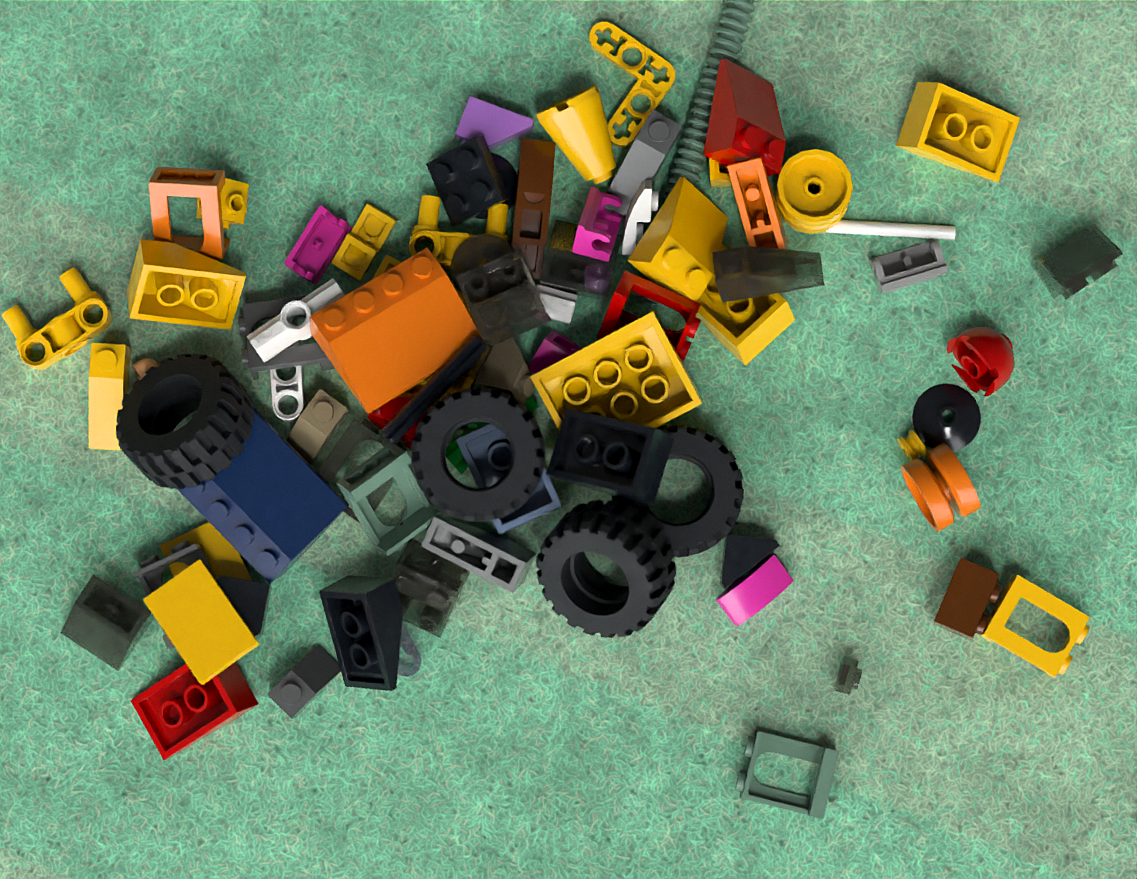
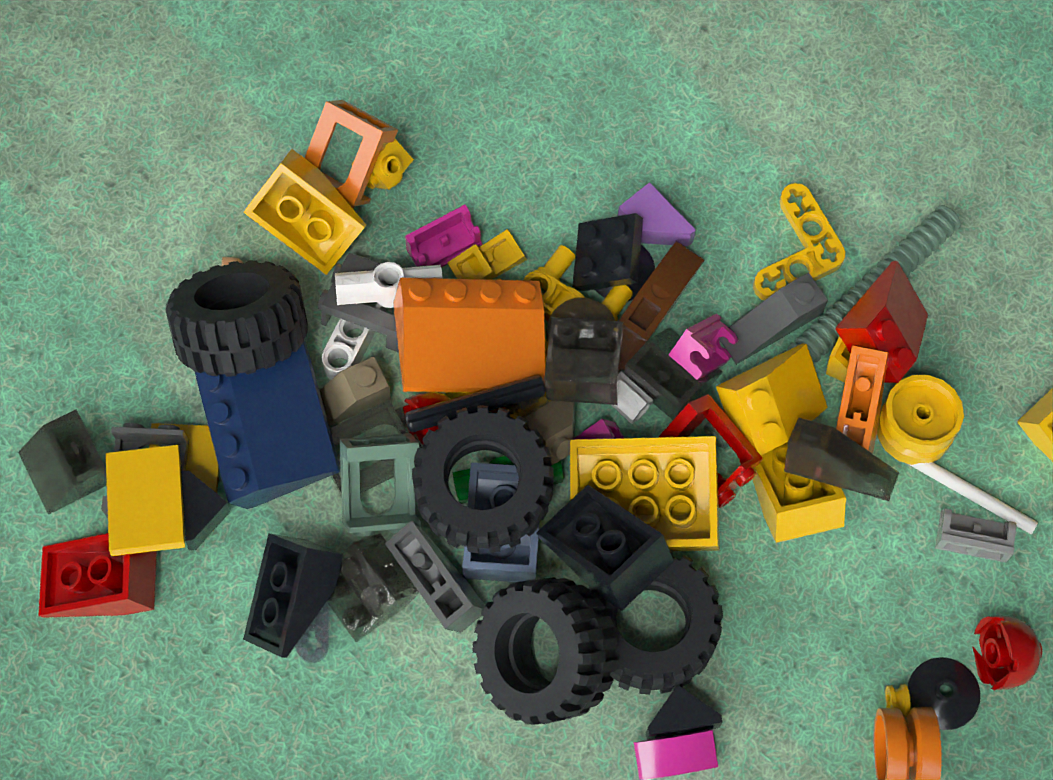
camera: 25 degrees right, 15 degrees down
yellow piece [1,267,113,370] -> none
yellow slope [89,343,132,450] -> none
dark grey slope [267,645,341,719] -> none
yellow cone [536,85,616,184] -> none
clear purple hinge [583,264,612,294] -> none
white slope [622,180,658,255] -> none

